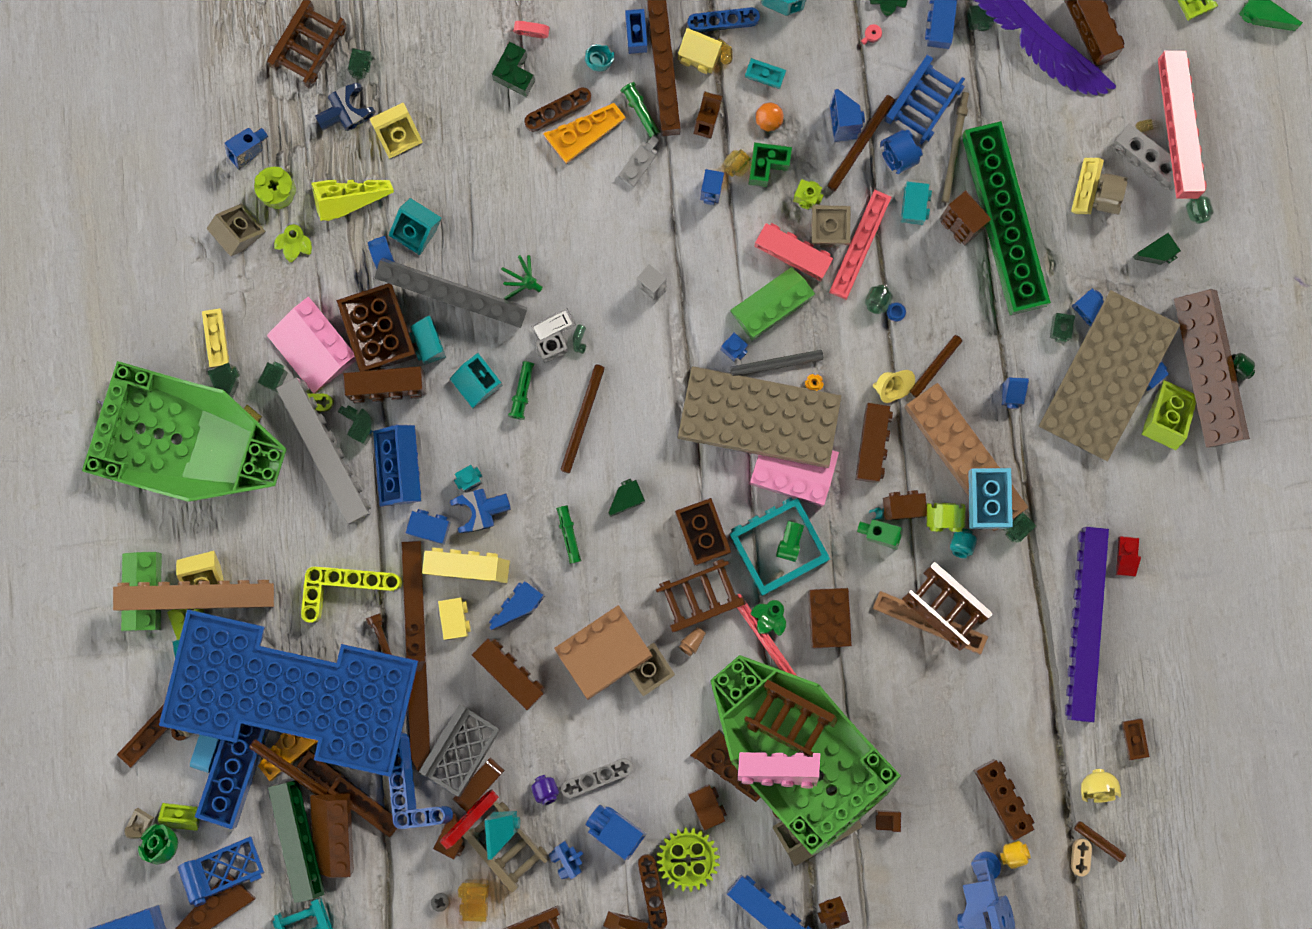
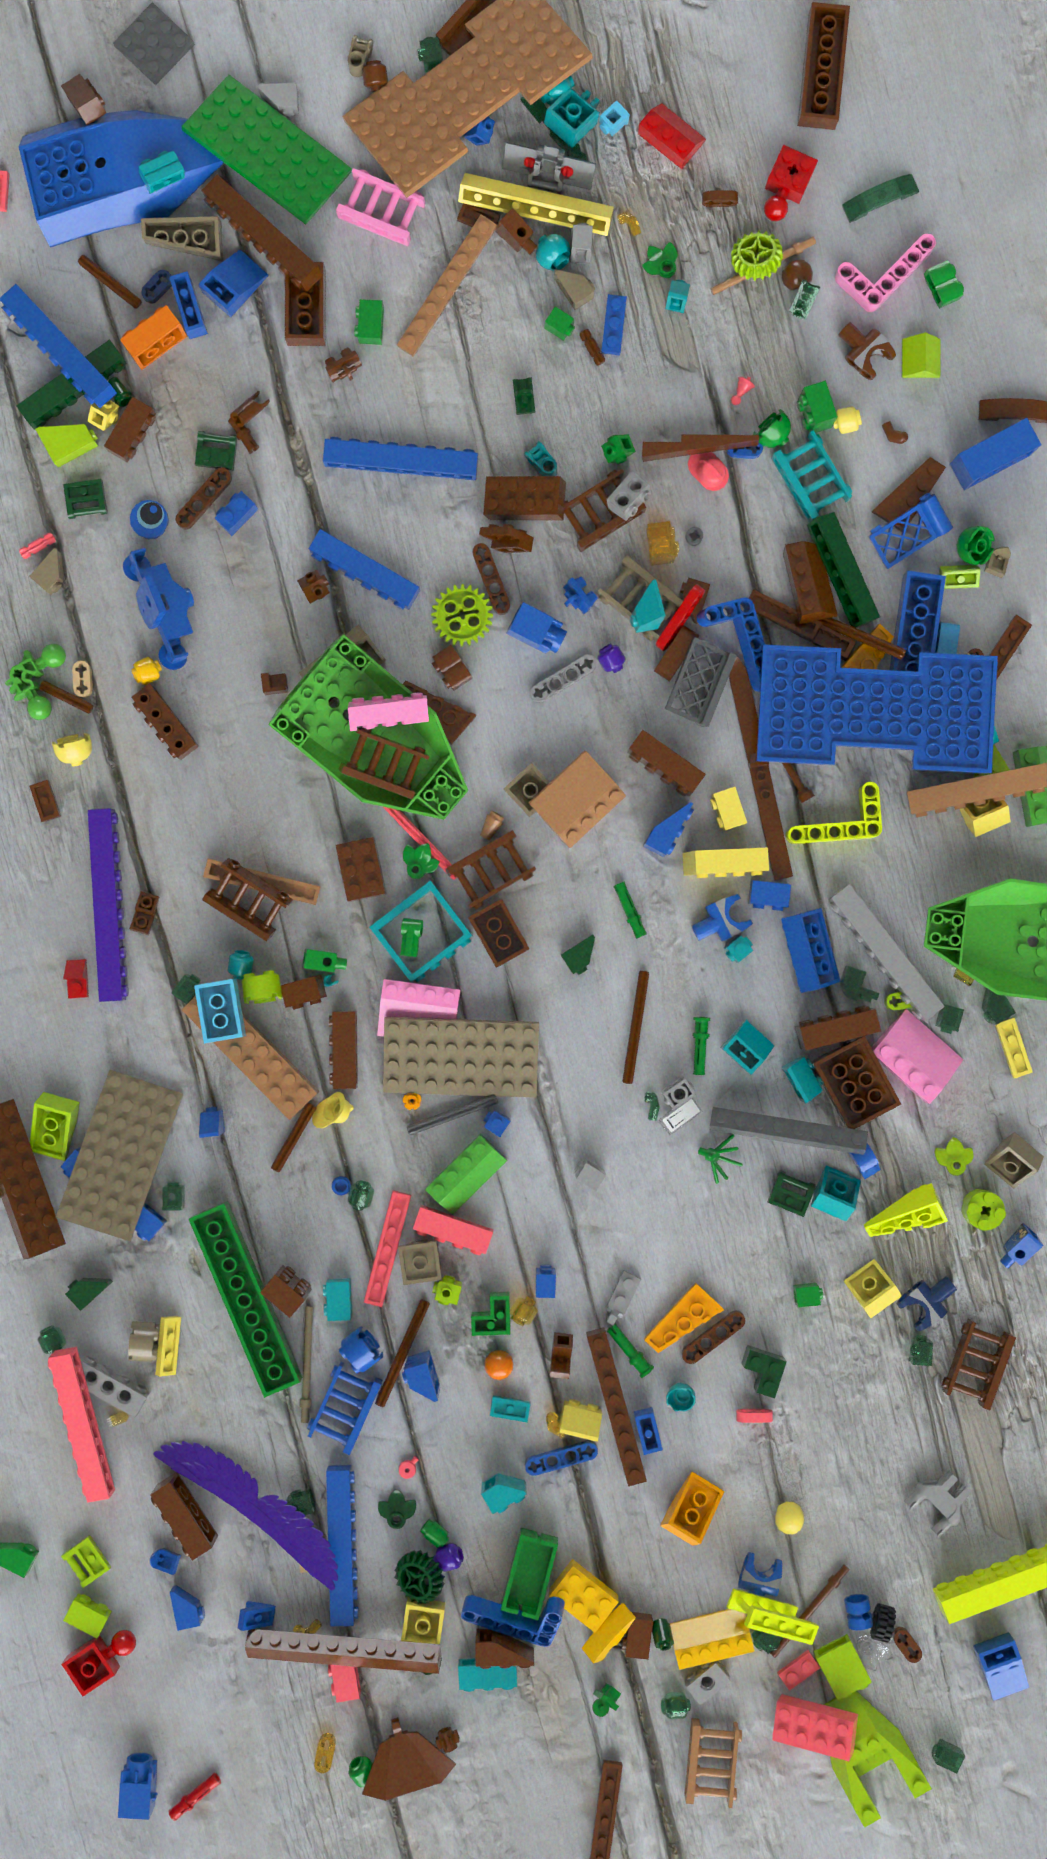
camera: 175 degrees right, 5 degrees up
none -> bright green piece [5,644,66,720]
none -> reddish brown slope [129,891,160,936]
none -> dark green plate [767,1170,816,1217]
none -> green brick [793,1283,823,1308]

